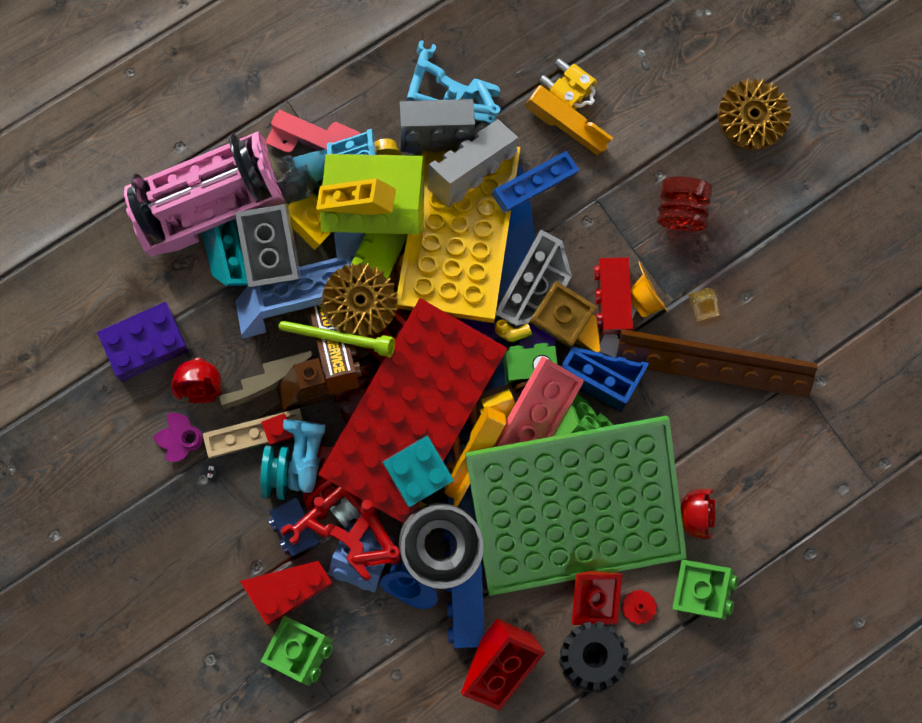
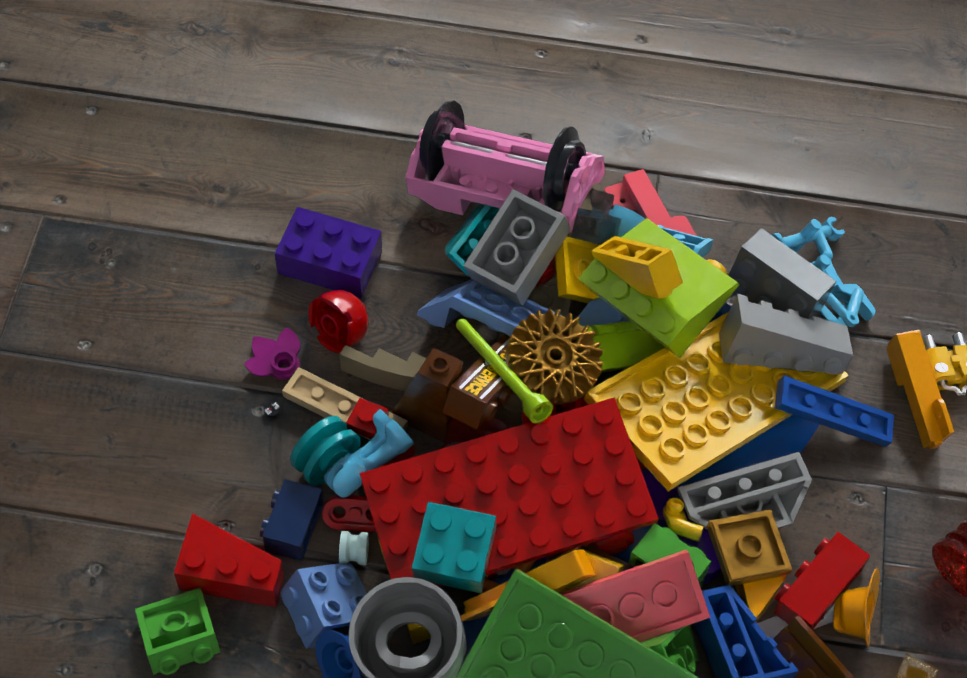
camera: 45 degrees right, 20 degrees down
red piece [280,487,400,581] -> none

